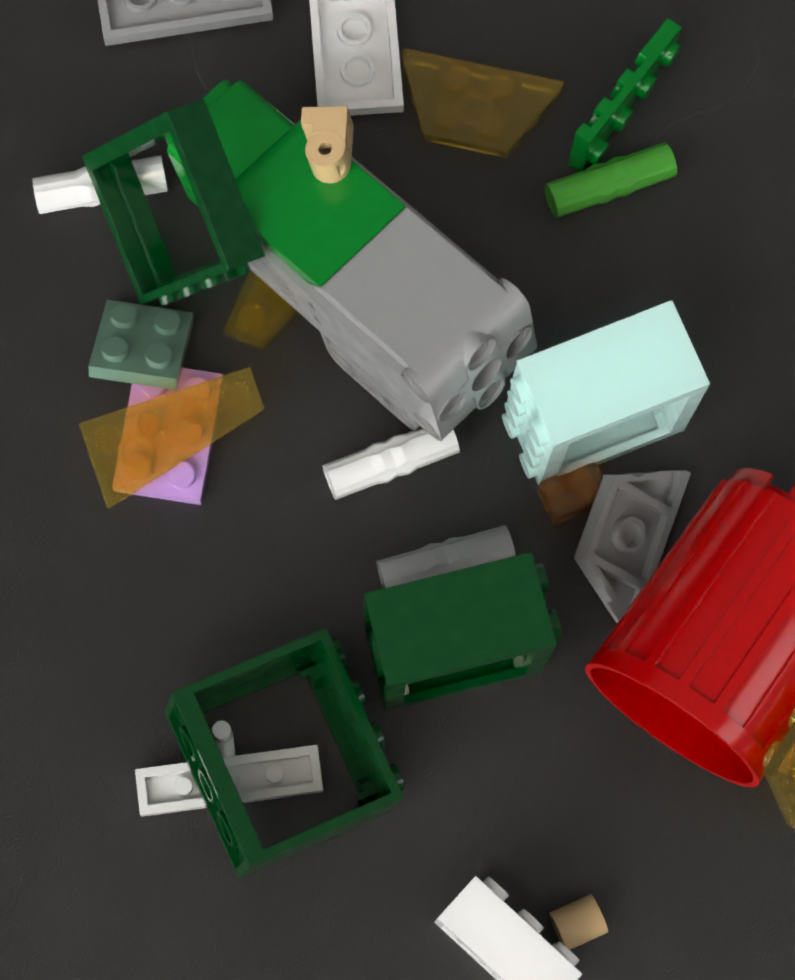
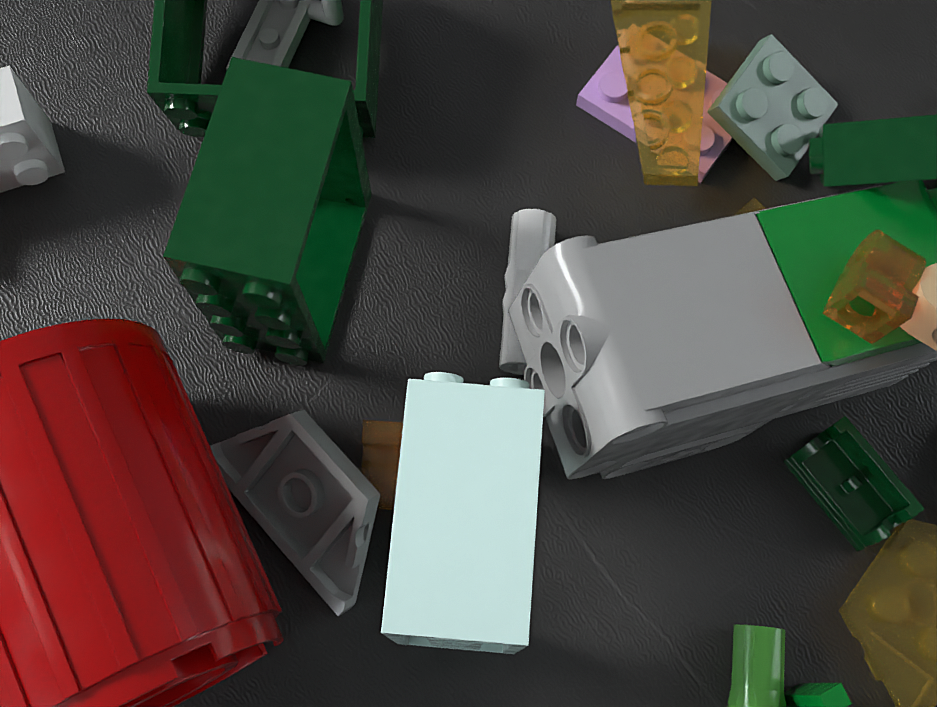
camera: 120 degrees right, 5 degrees down
light grey axle [376,525,516,589] -> none
none -> dark green hinge [783,416,925,552]
none -> clear orange leg [823,230,926,344]

